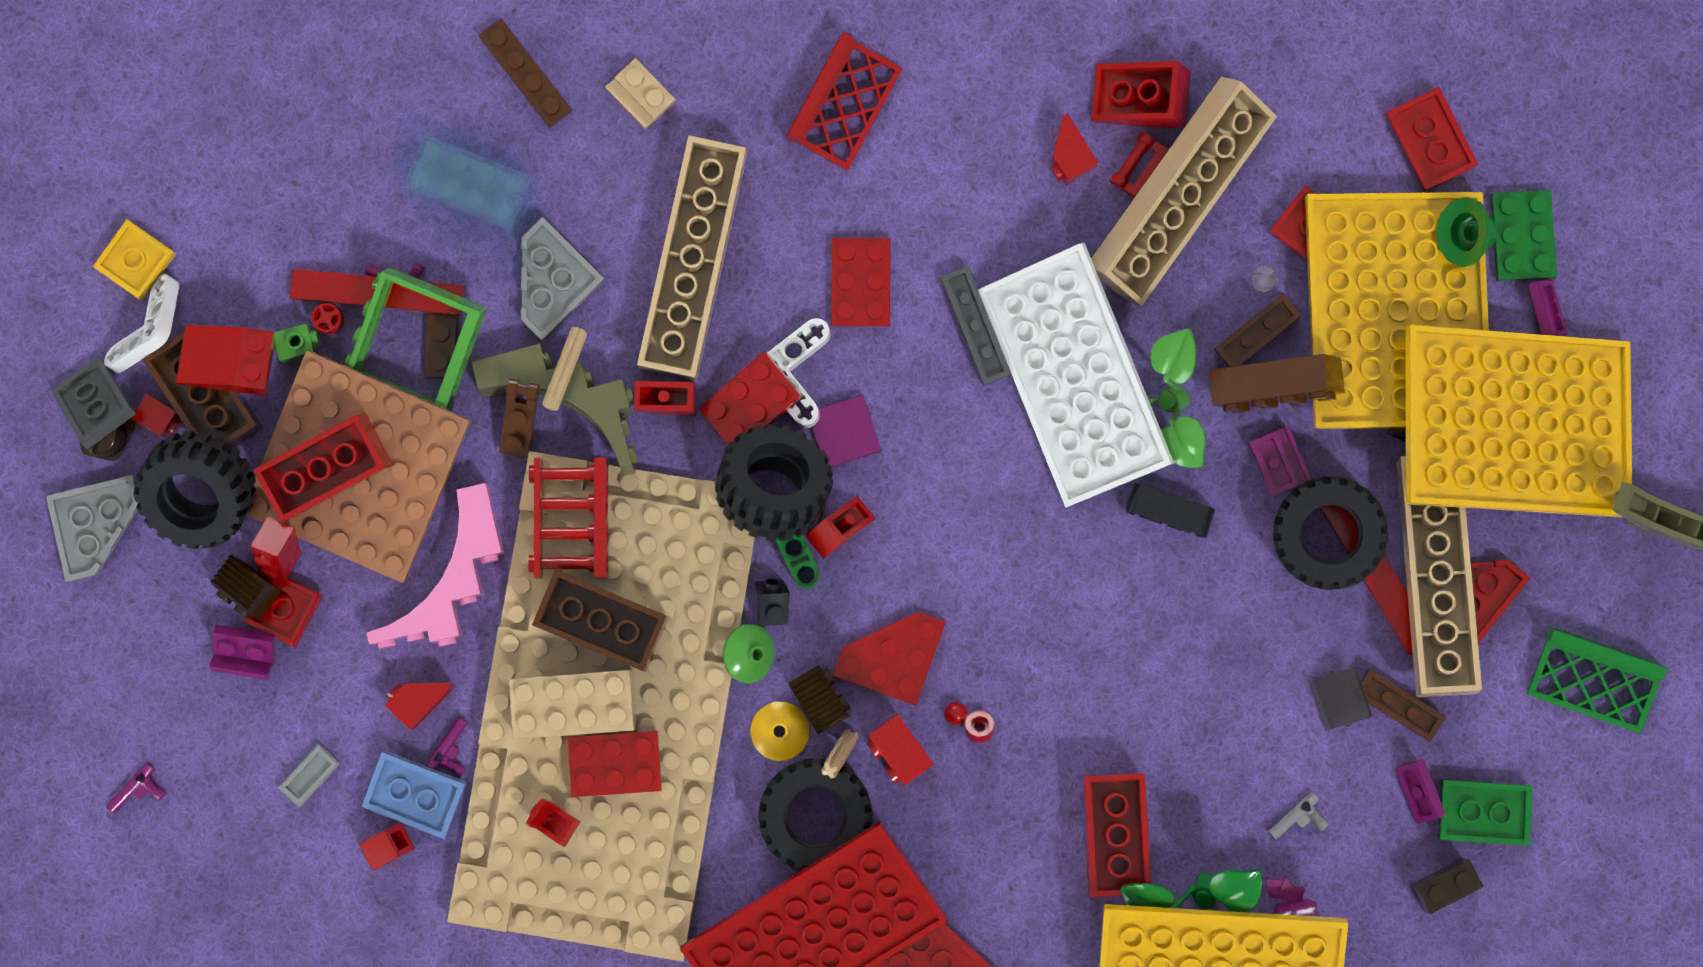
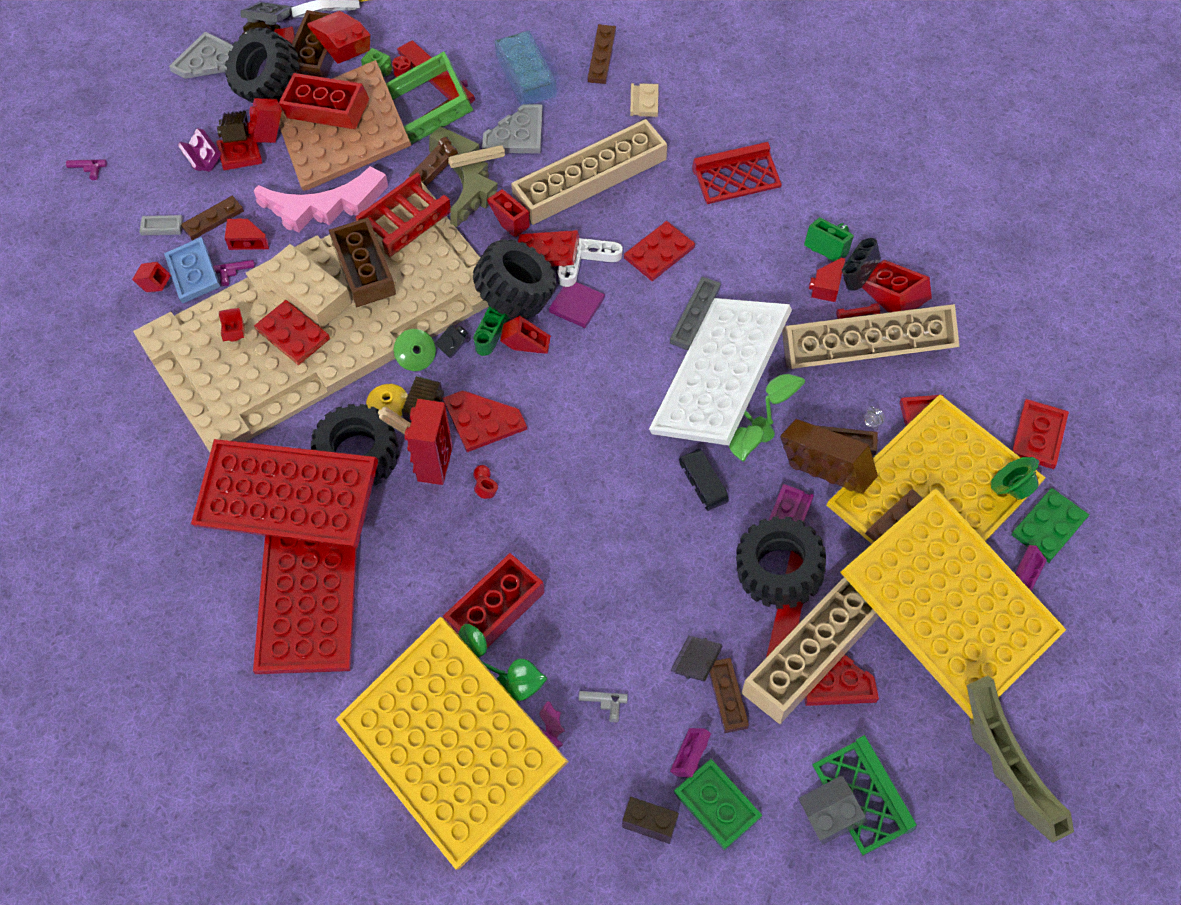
camera: 45 degrees right, 25 degrees down
none -> reddish brown plate [181,195,244,241]
none -> dark grey slope [798,775,868,845]
none -> green brick [804,217,854,261]
none -> black beam [842,238,881,291]
none -> reddish brown plate [865,489,924,542]

